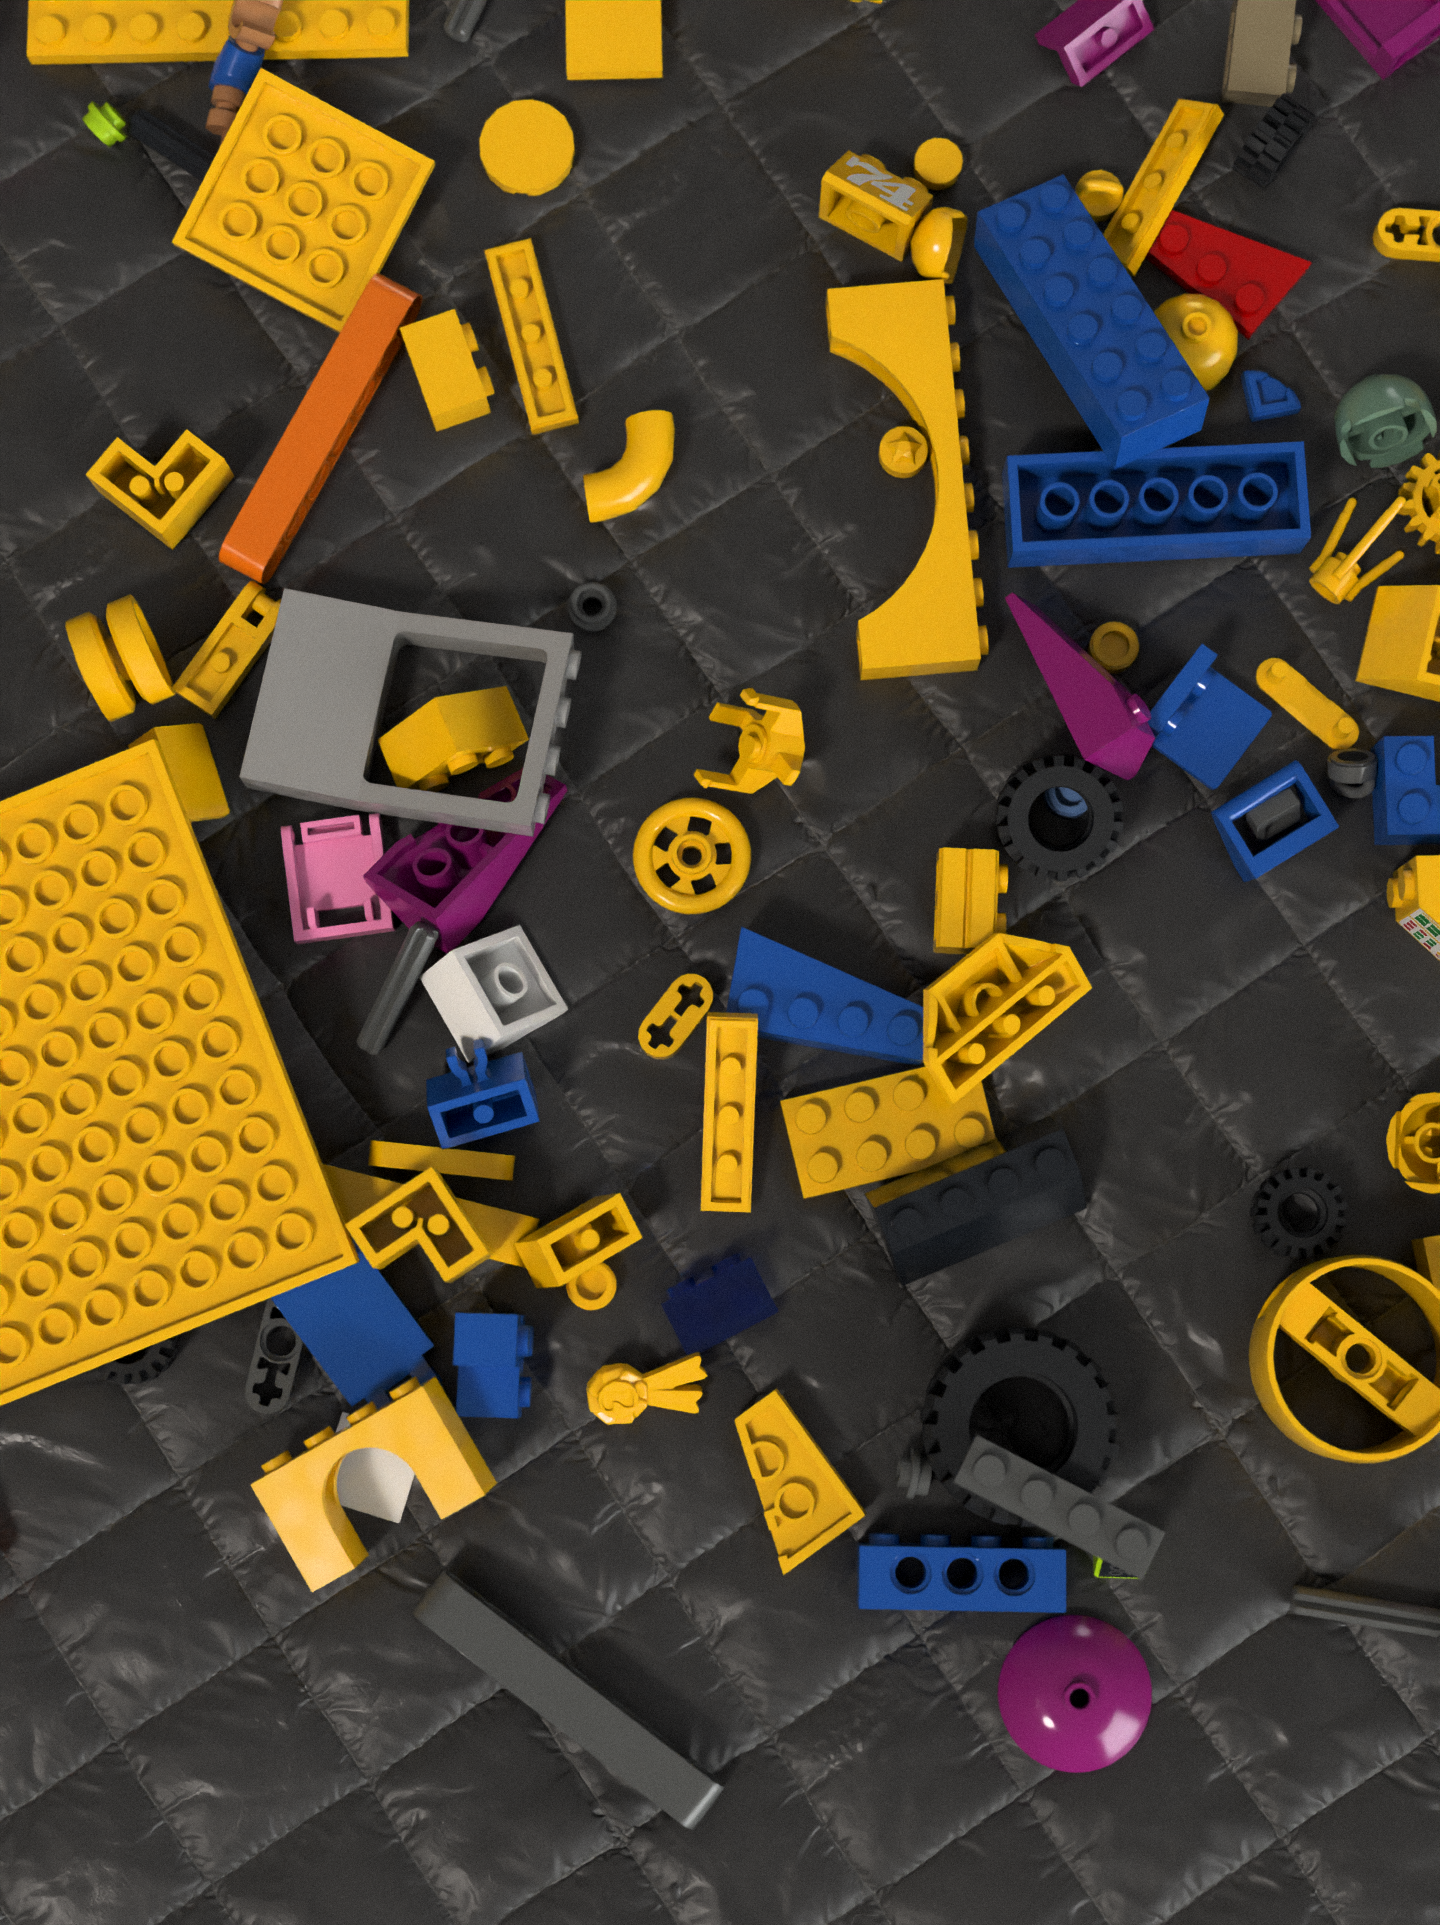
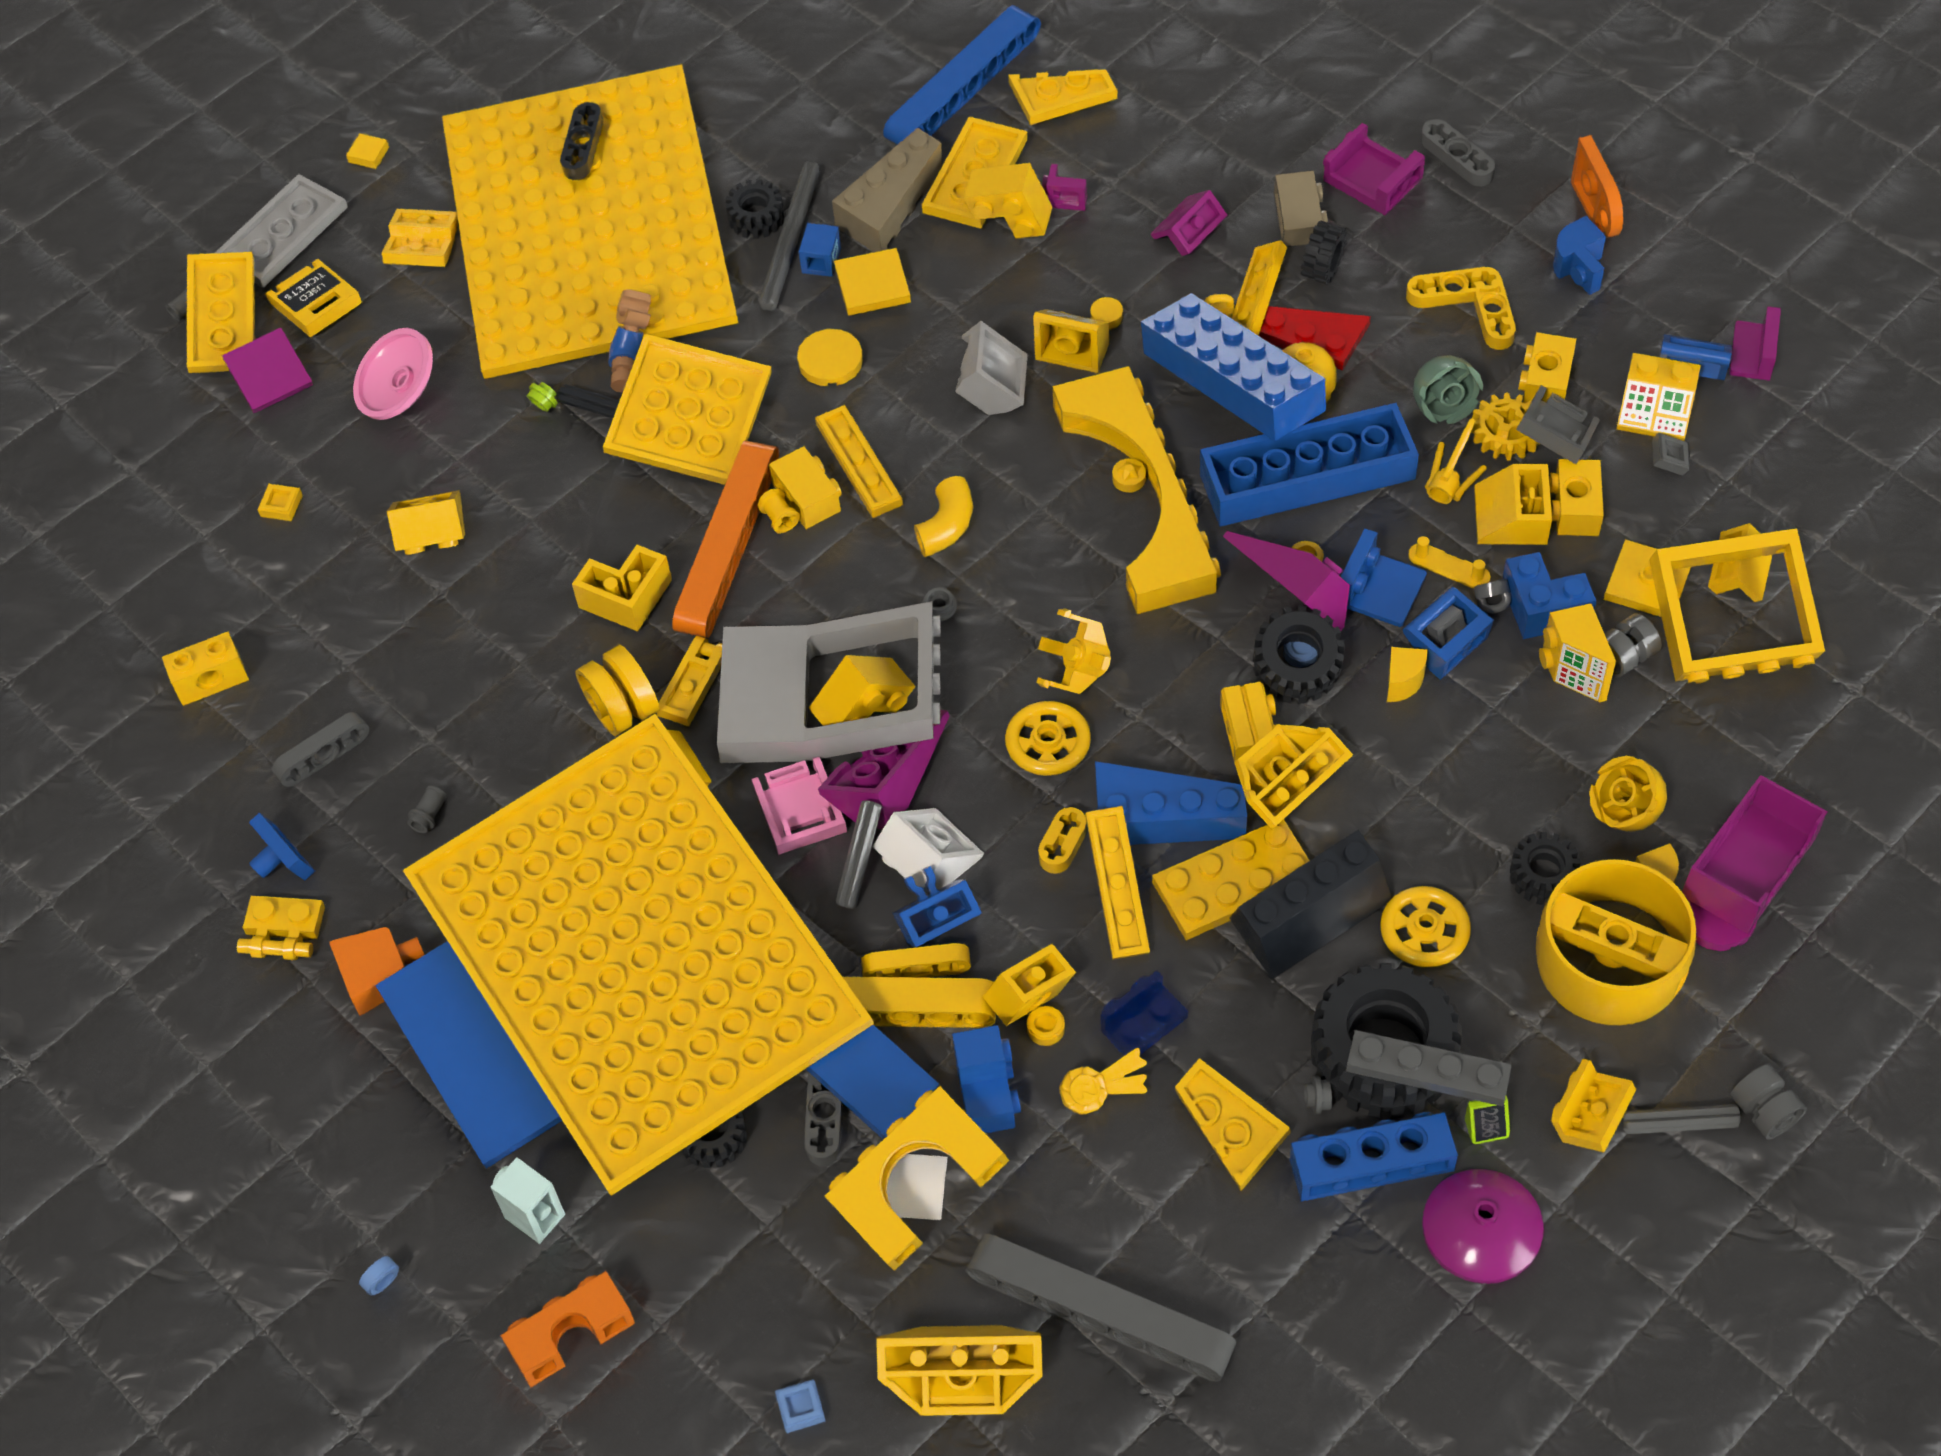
camera: 10 degrees left, 25 degrees down
yellow brick [345,1167,494,1283] -> none
yellow hair [910,207,968,284] -> none
blue tile [1241,370,1301,422] -> none
none -> yellow bush [757,488,800,533]
none -> medium blue tile [775,1379,826,1433]
none -> yellow wedge [877,1325,1042,1415]
none -> light grey brick [955,321,1028,415]
none -> yellow plate [1380,886,1471,967]
none -> yellow brick [1387,647,1428,702]
none -> yellow bracket [1552,1059,1636,1153]

